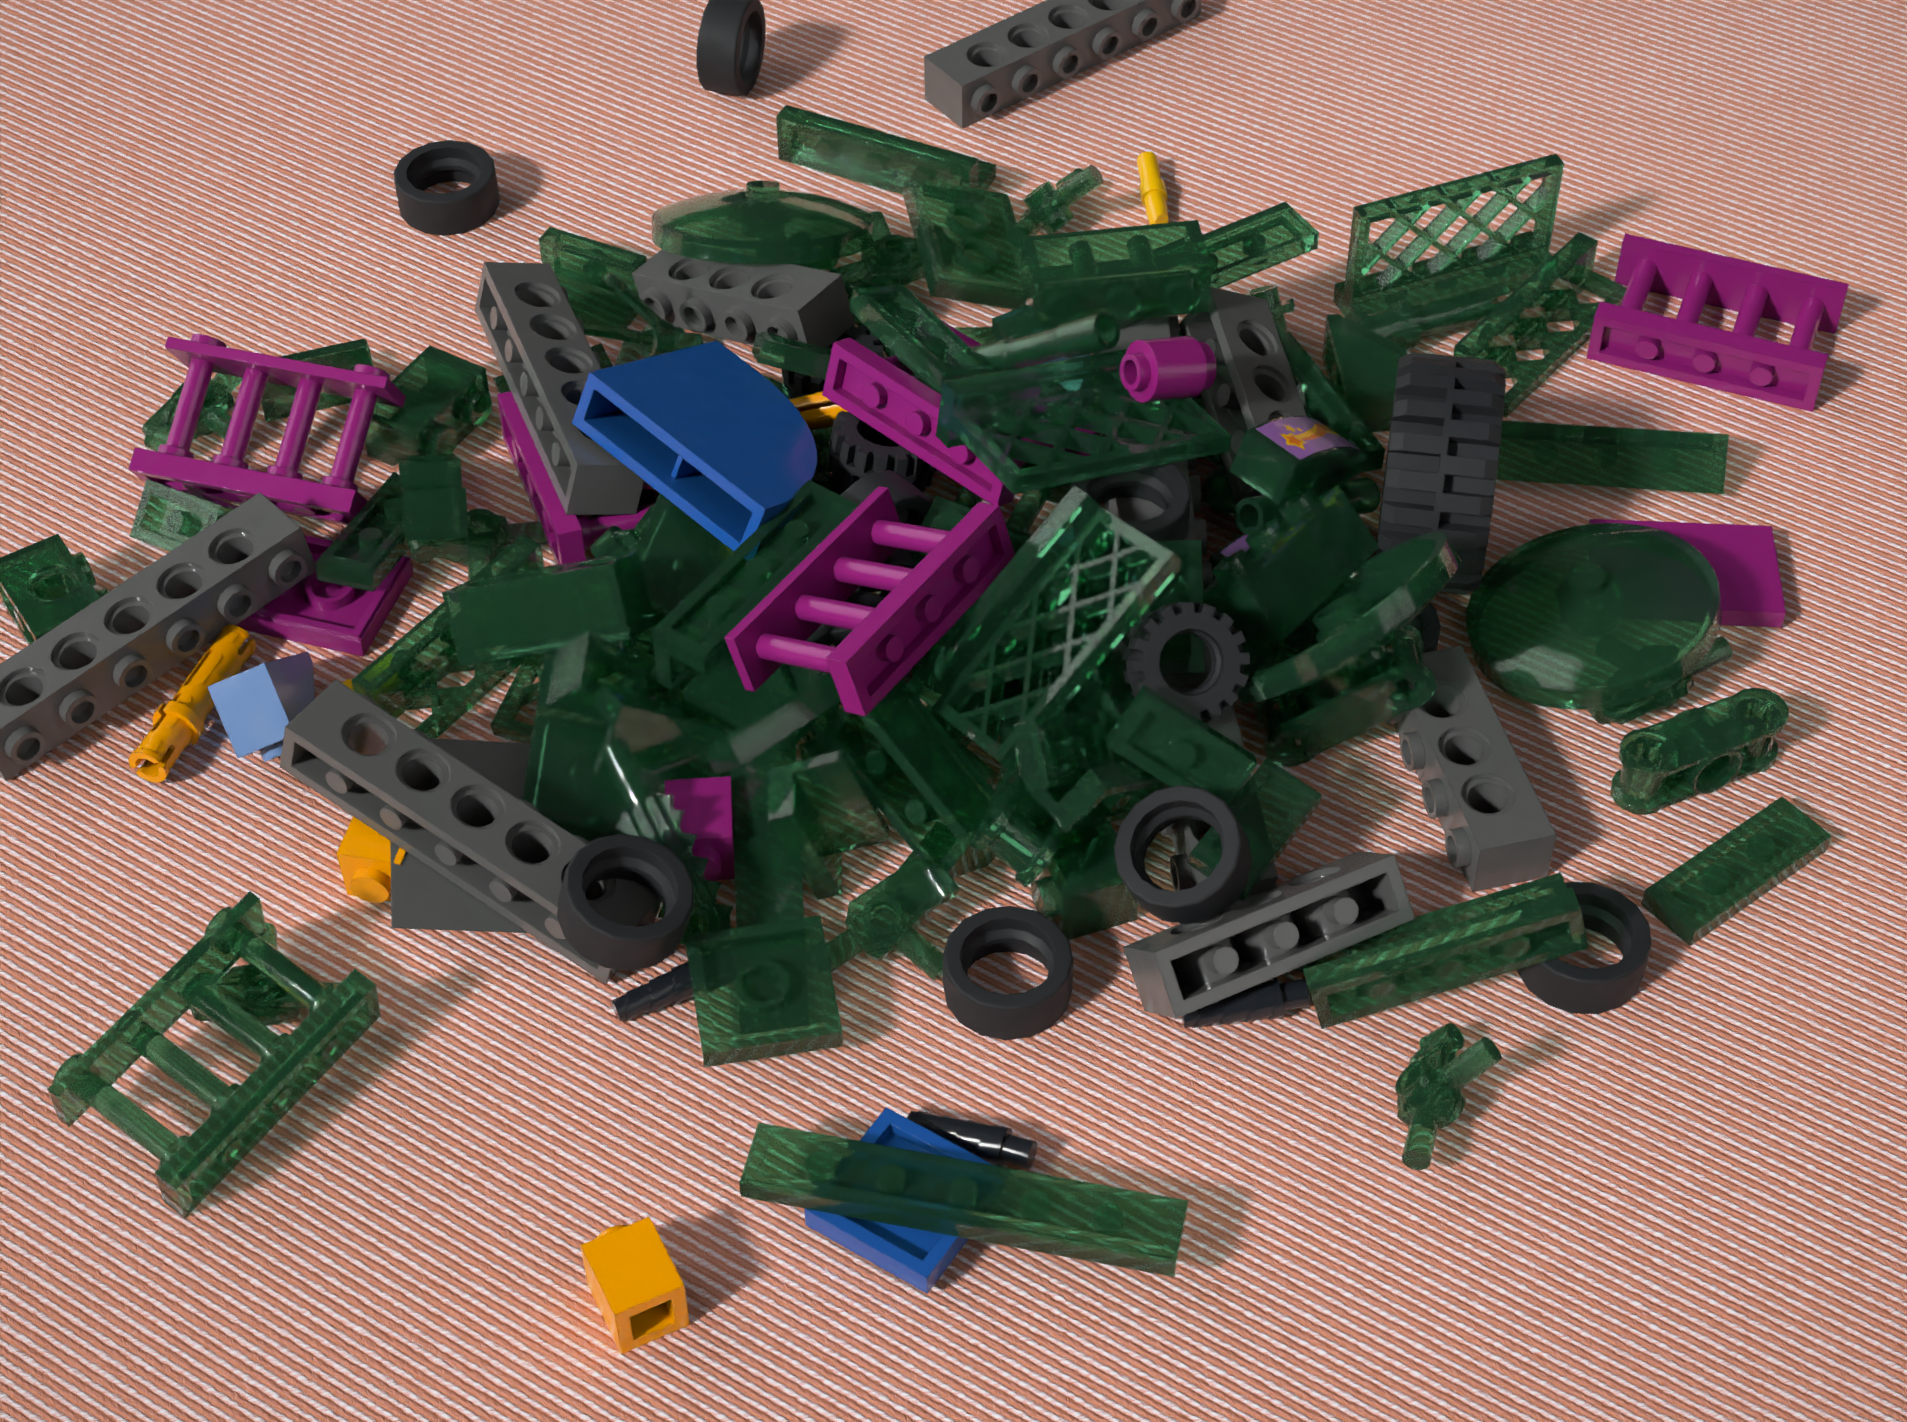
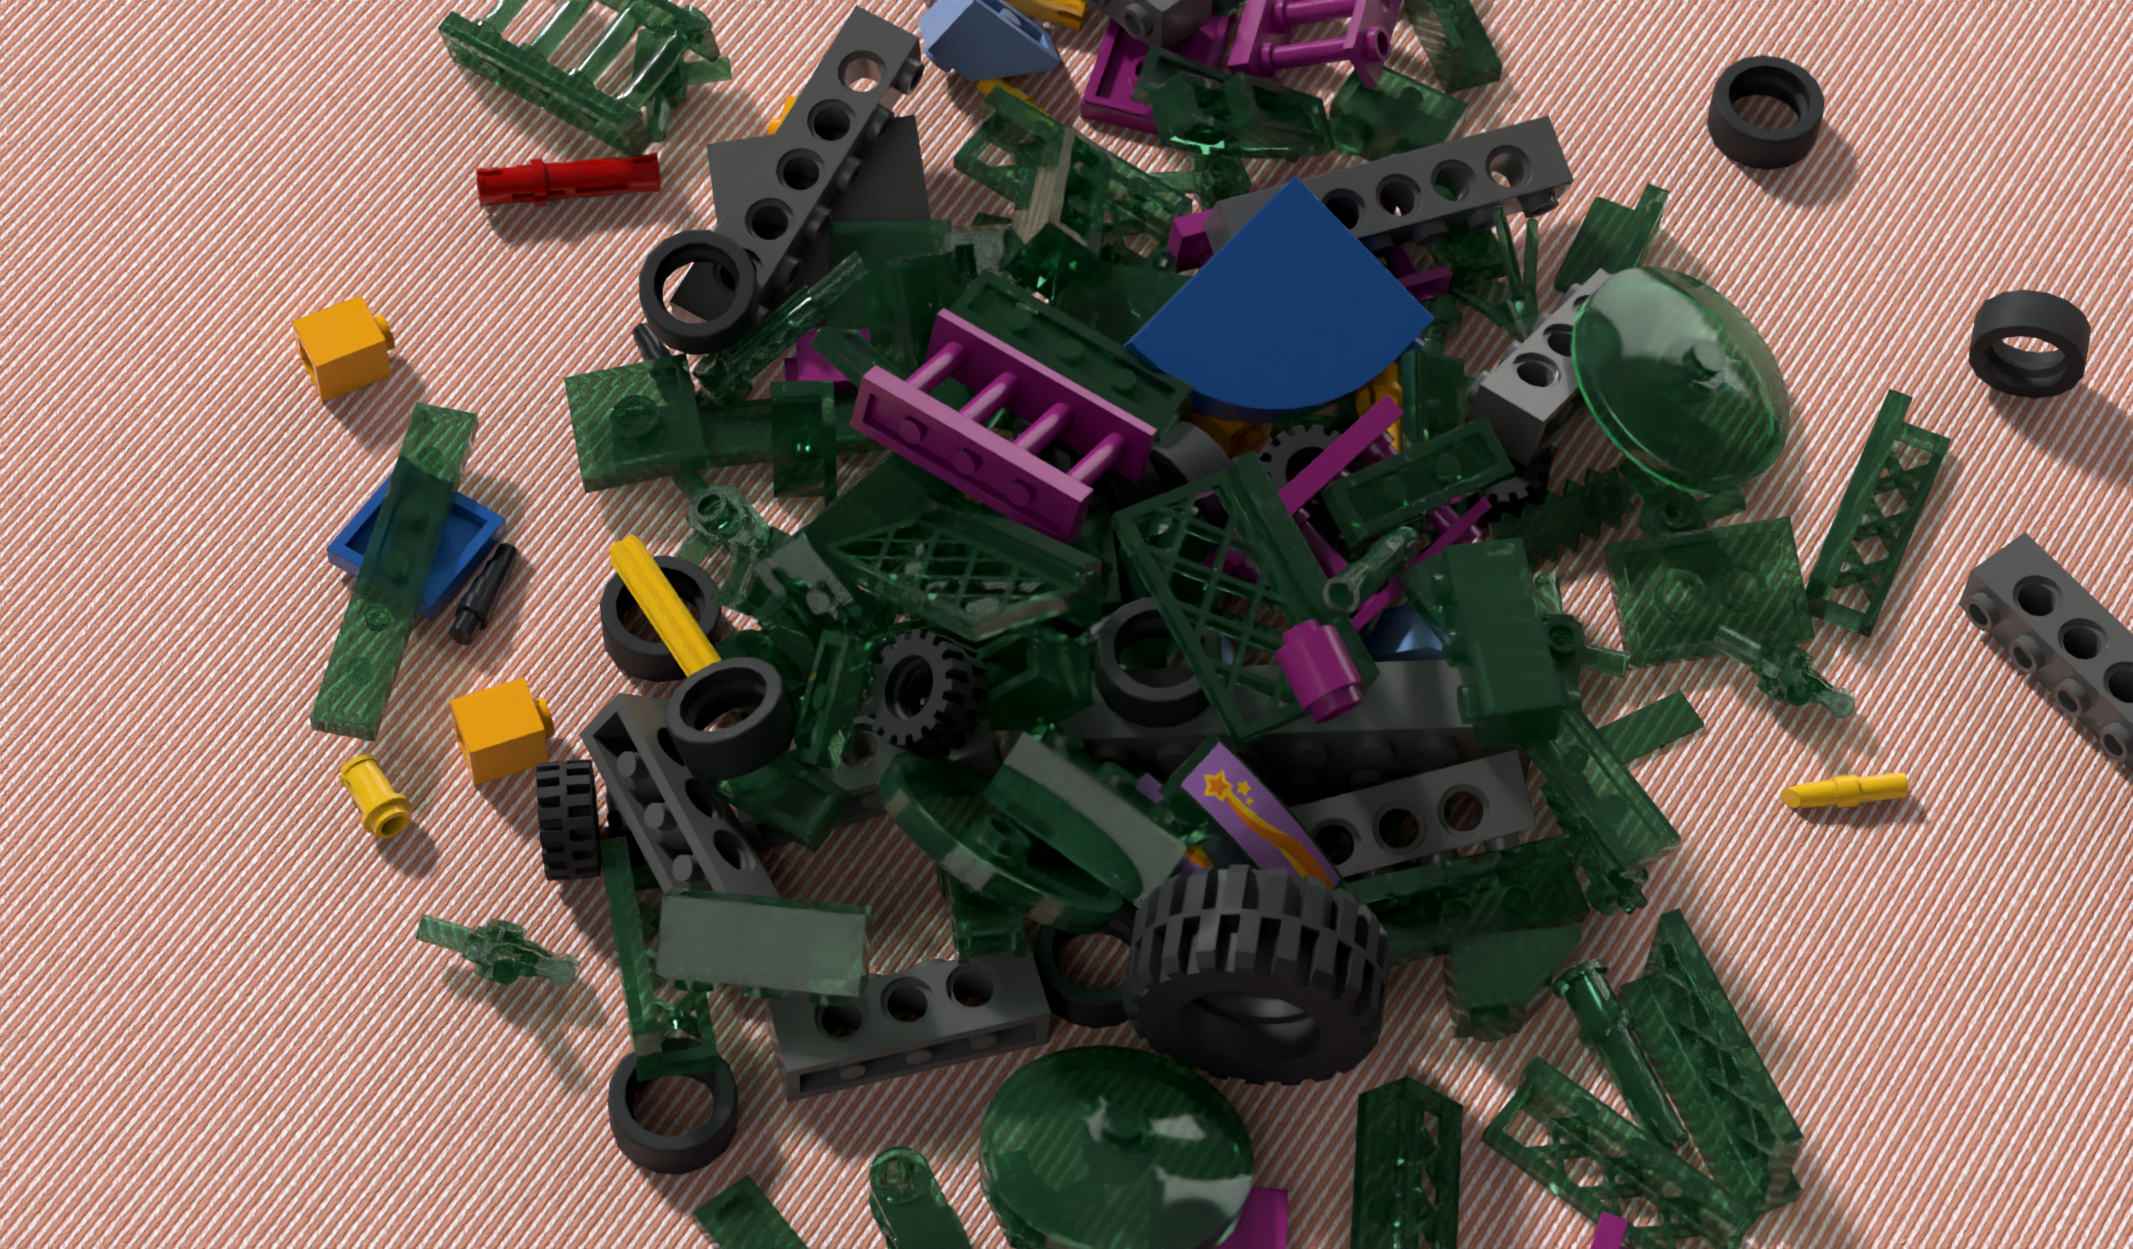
camera: 85 degrees right, 10 degrees up
none -> yellow pin [338,754,411,839]
none -> light orange brick [449,677,555,786]
none -> red pin [476,153,661,207]
none -> black tyre [536,759,602,881]
none -> yellow axle [609,535,722,677]
none -> clear green brick [656,887,874,1006]

